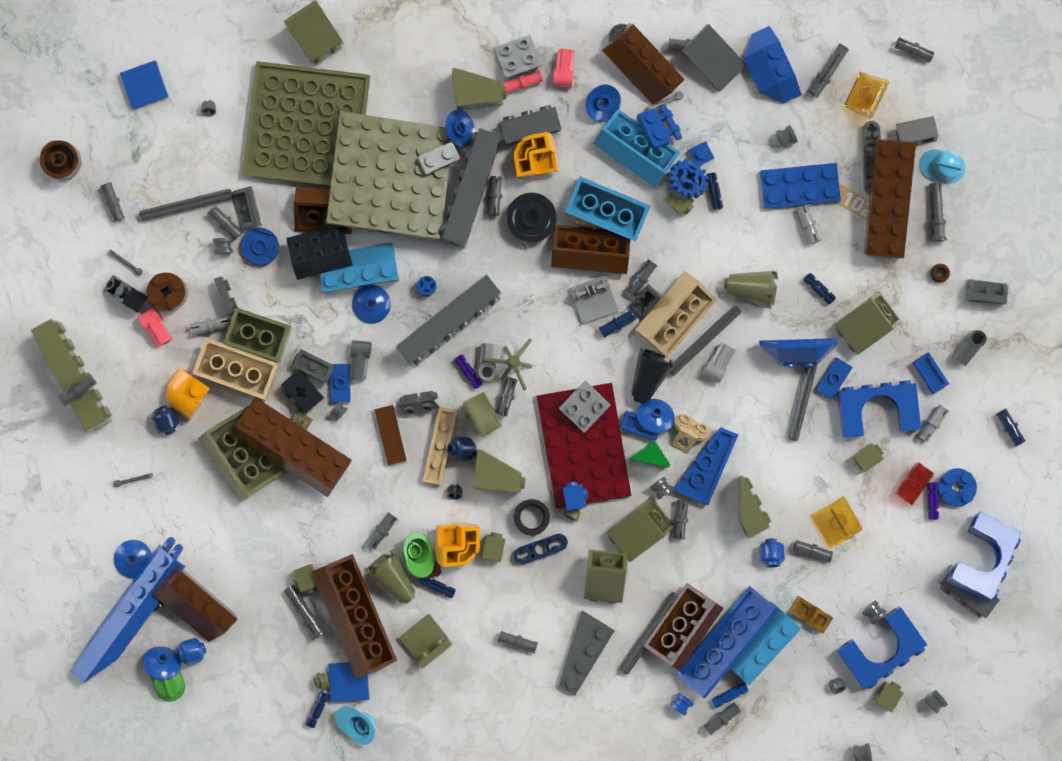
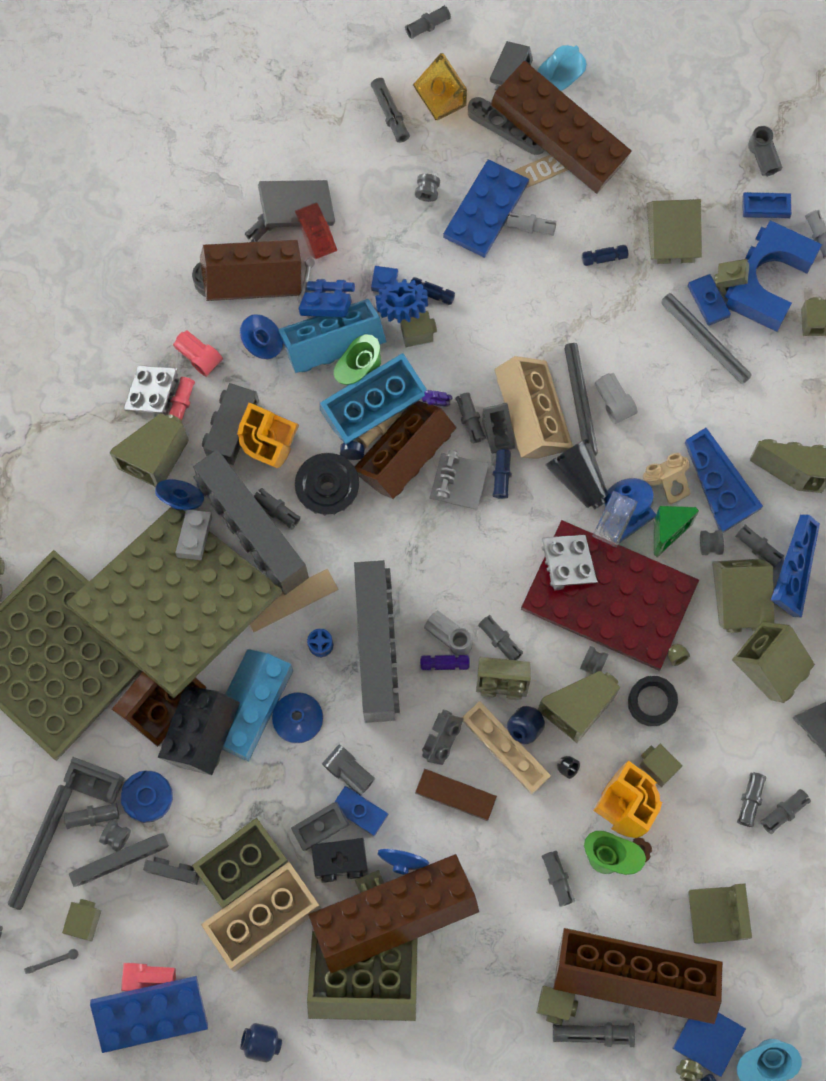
camera: 50 degrees left, 15 degrees down
black slope [103,275,148,313] -> none
reddish brown brick [147,272,188,312] -> none
light orange brick [166,367,211,420] -> none
light grey pin [190,316,230,336] -> none
dark grey bush [330,402,348,421] -> none
olive cone [364,550,415,604] -> none
dark blue axle [419,576,456,598] -> none
olive plant [484,339,533,391] -> none
dark blue beam [514,533,568,564] -> none
blue brick [563,482,588,512] -> none
olive cone [724,271,778,309] -> none
blue wedge [743,26,802,103] -> none
blue wedge [759,338,837,368] -> none
dark grey pin [929,183,947,242] -> none
reddish brown plate [930,264,950,283] -> none
dark grey hinge [966,279,1008,305] -> none
none -> olive brick [62,899,102,941]
none -> dark grey beam [69,833,169,887]
none -> blue plate [90,976,208,1053]
none -> tan sticker [250,569,339,632]
none -> clear red slope [295,202,338,259]
none -> bright green piece [334,334,381,385]
none -> dark blue tile [340,441,365,460]
none -> blue dish [377,849,429,875]
none -> dark purple axle [422,390,453,407]
none -> dark grey wheel [580,646,609,674]
none -> clear plate [592,491,638,548]
none -> olive bracket [715,259,749,296]
none -> dark grey pin [737,772,767,827]
none -> blue wing [771,514,820,617]

